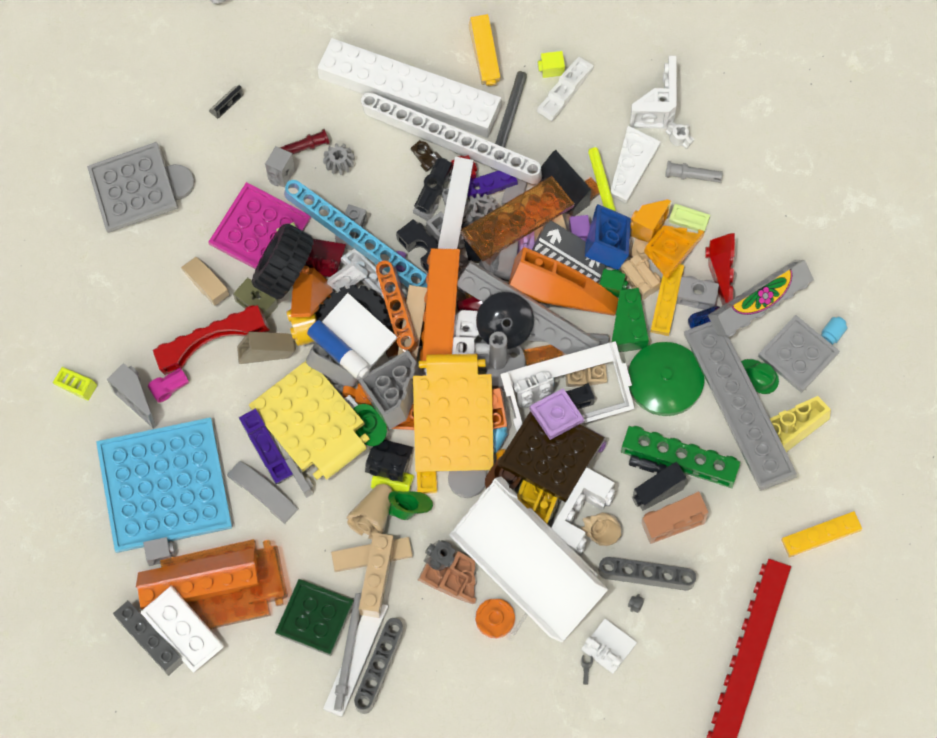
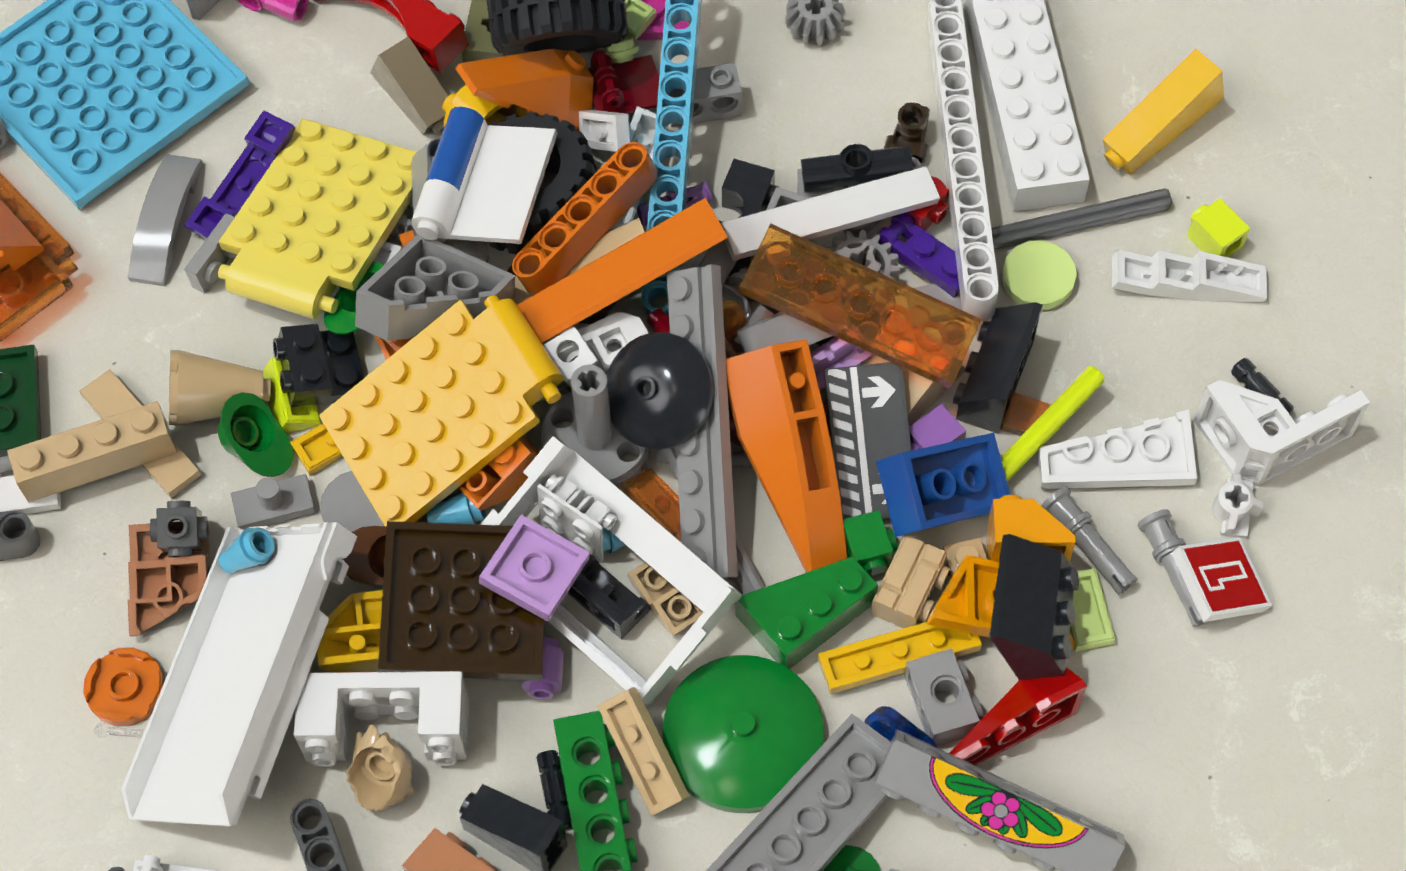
camera: 60 degrees right, 5 degrees down
none -> medium azure cone [219,527,275,574]
none -> light grey tile [231,474,316,530]
none -> tan plate [597,686,690,816]
none -> black slope [989,534,1079,680]
none -> yellowish green tile [1002,240,1077,310]
none -> light grey pin [1041,486,1138,595]
none -> tile [1172,537,1272,622]
none -> black axle [1231,358,1294,415]

